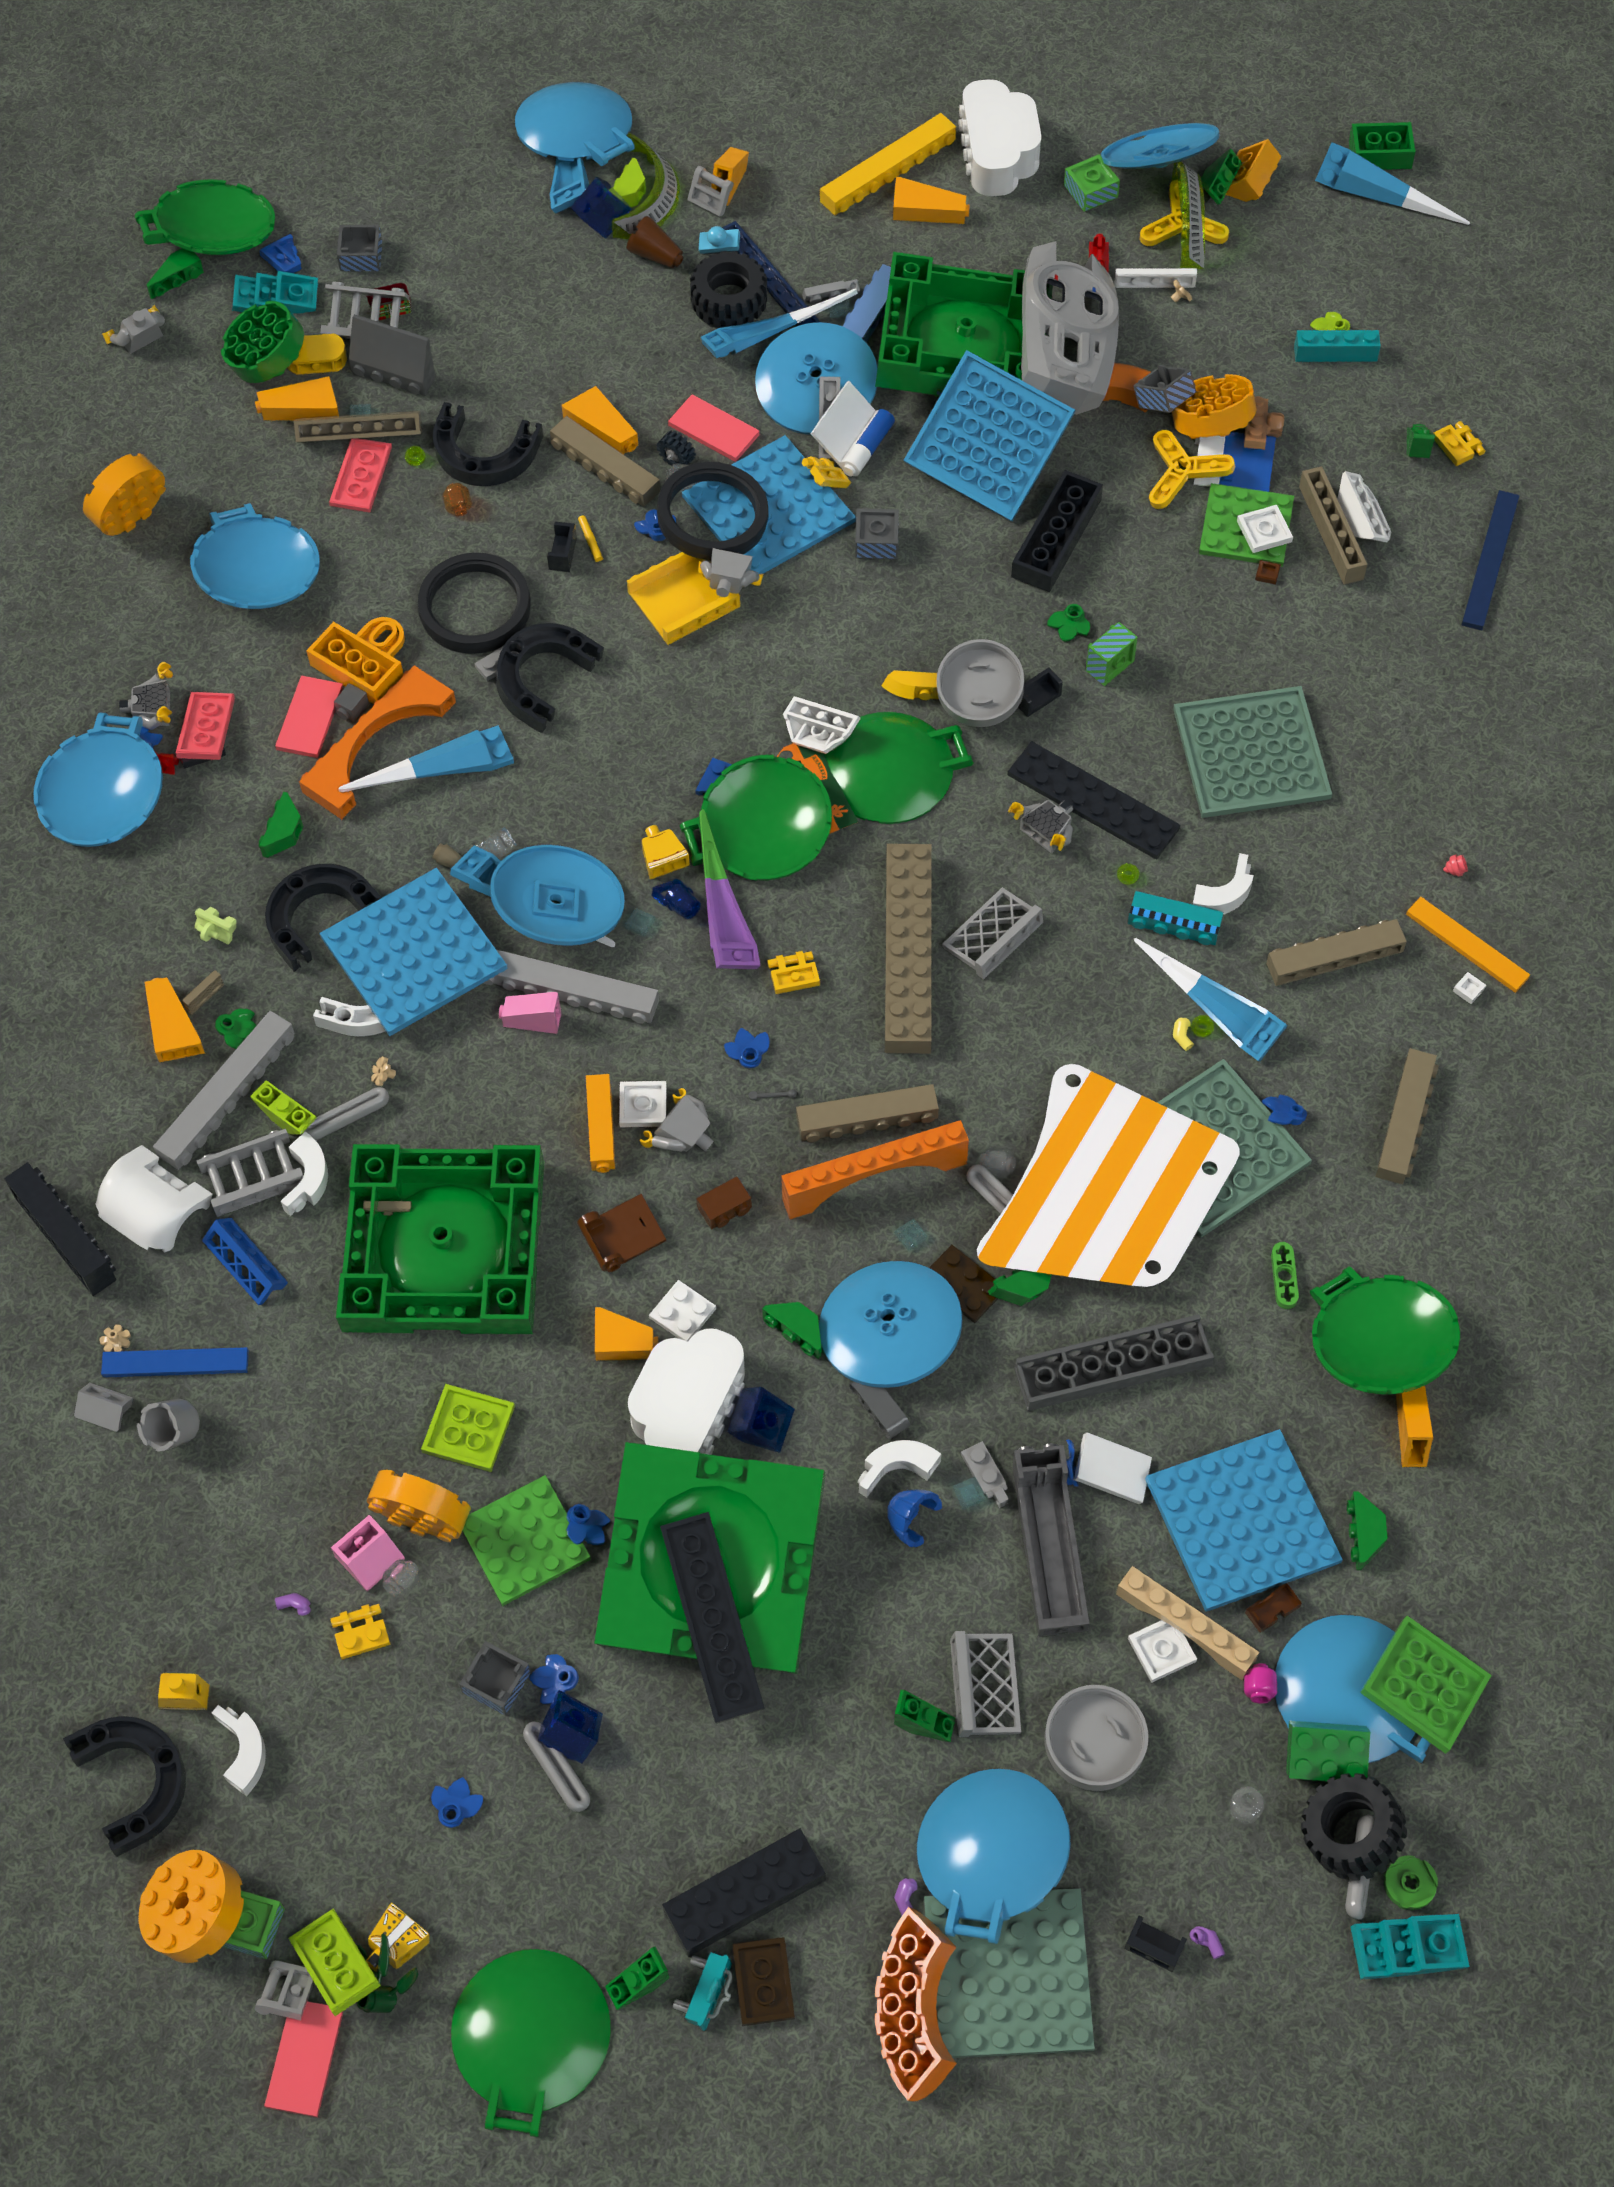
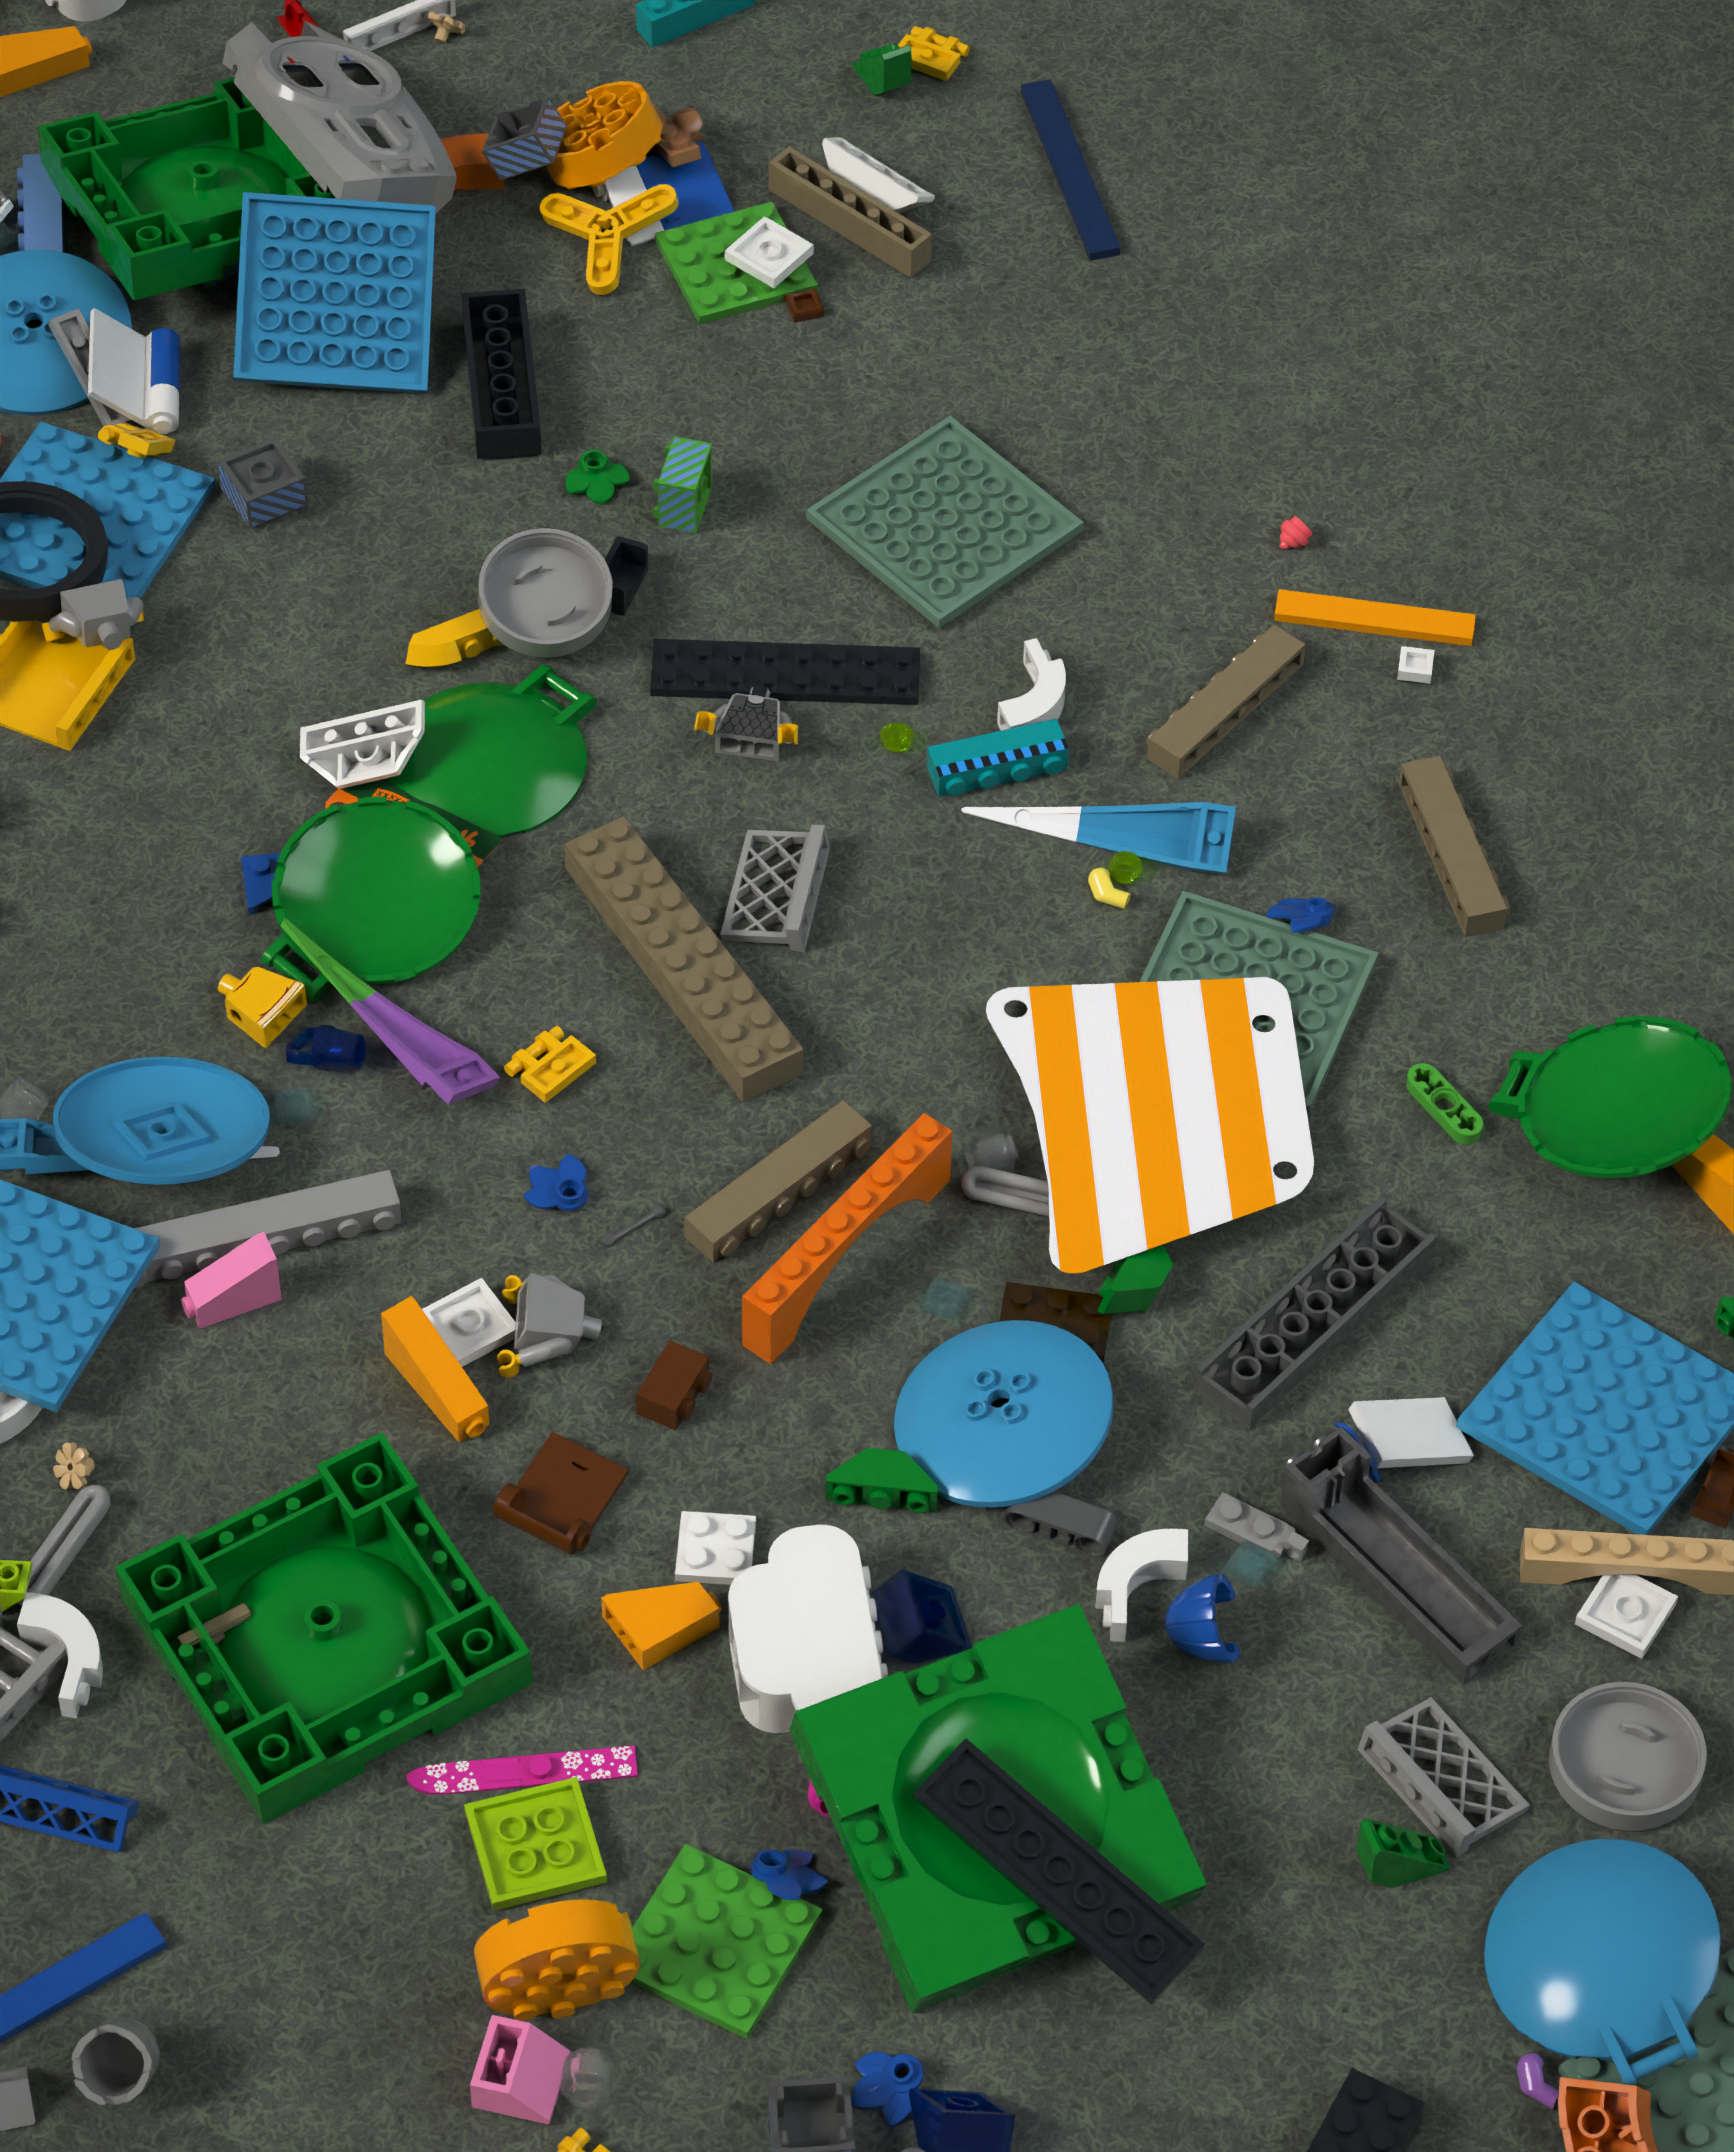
camera: 35 degrees left, 10 degrees down
none -> dark pink piece [407,1745,638,1795]

